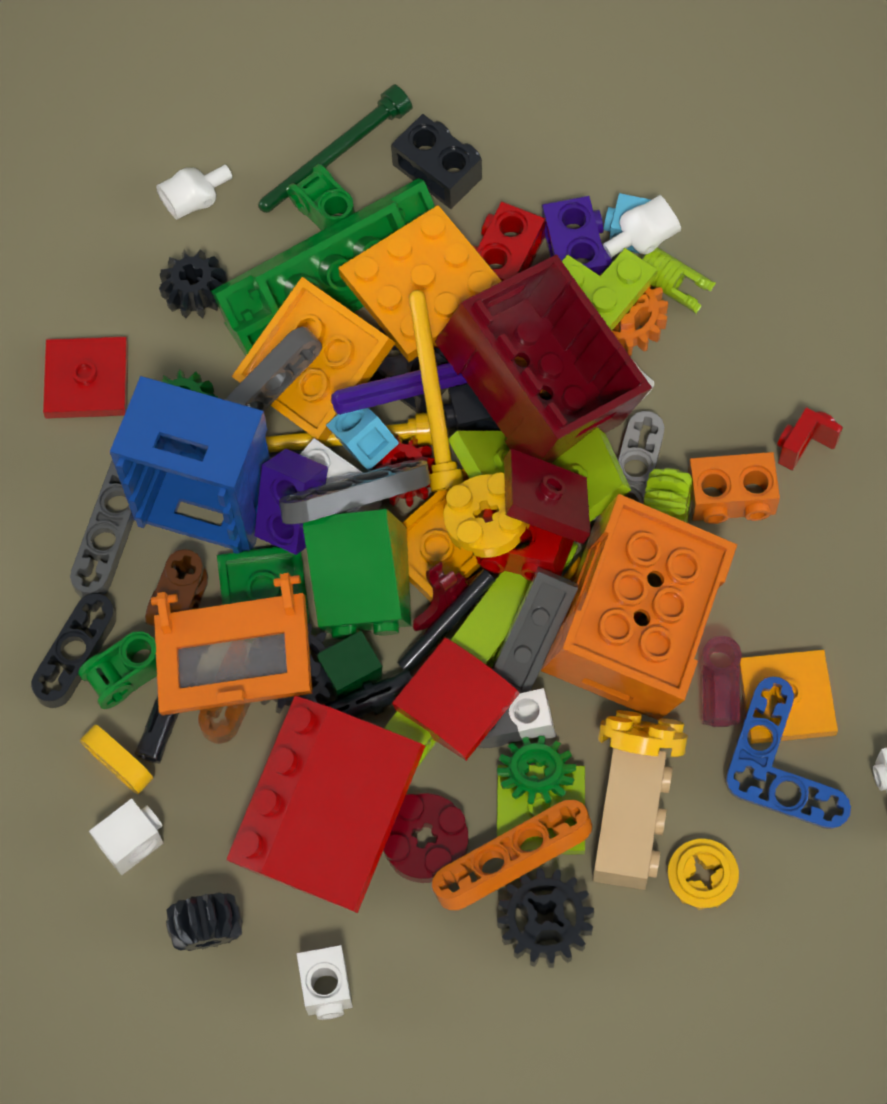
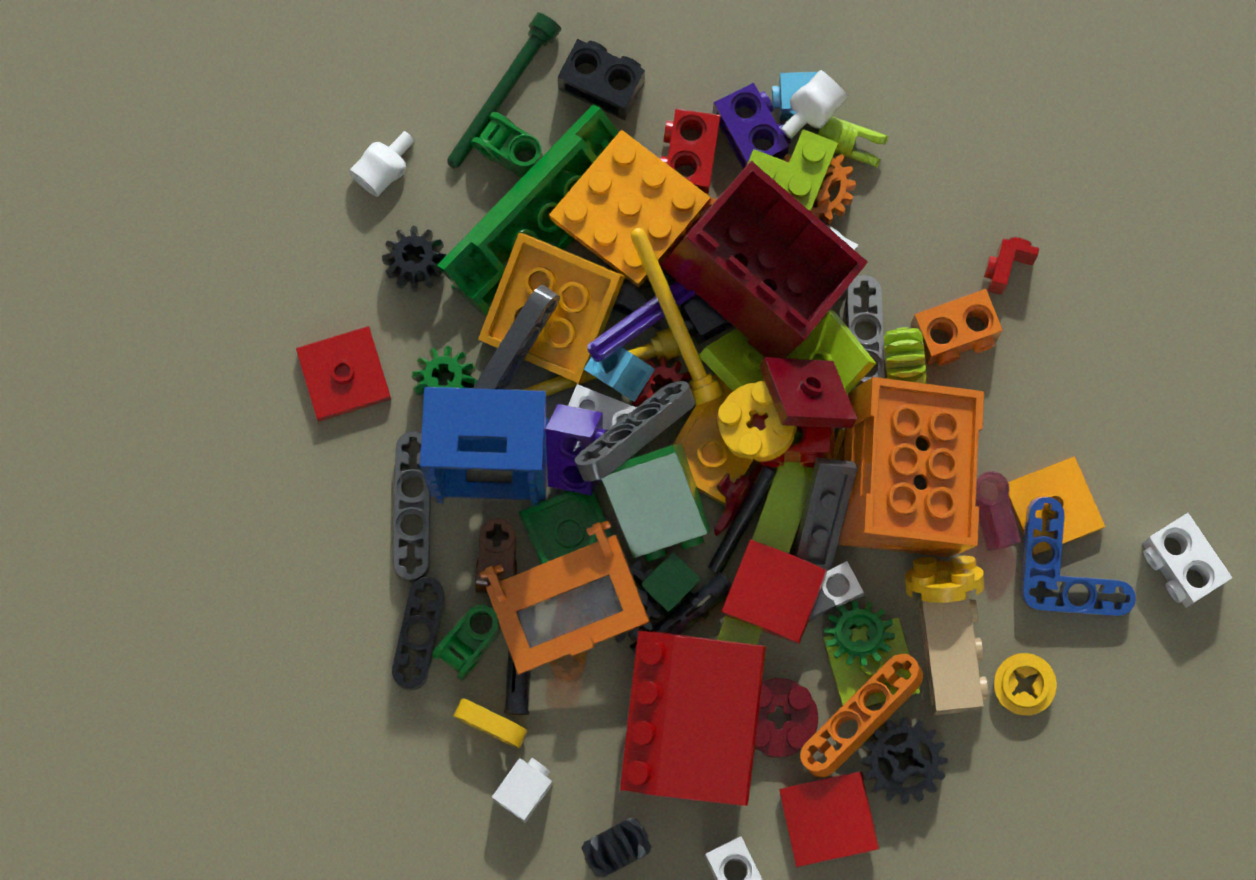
camera: 20 degrees left, 10 degrees up
none -> red slope [779,771,880,867]

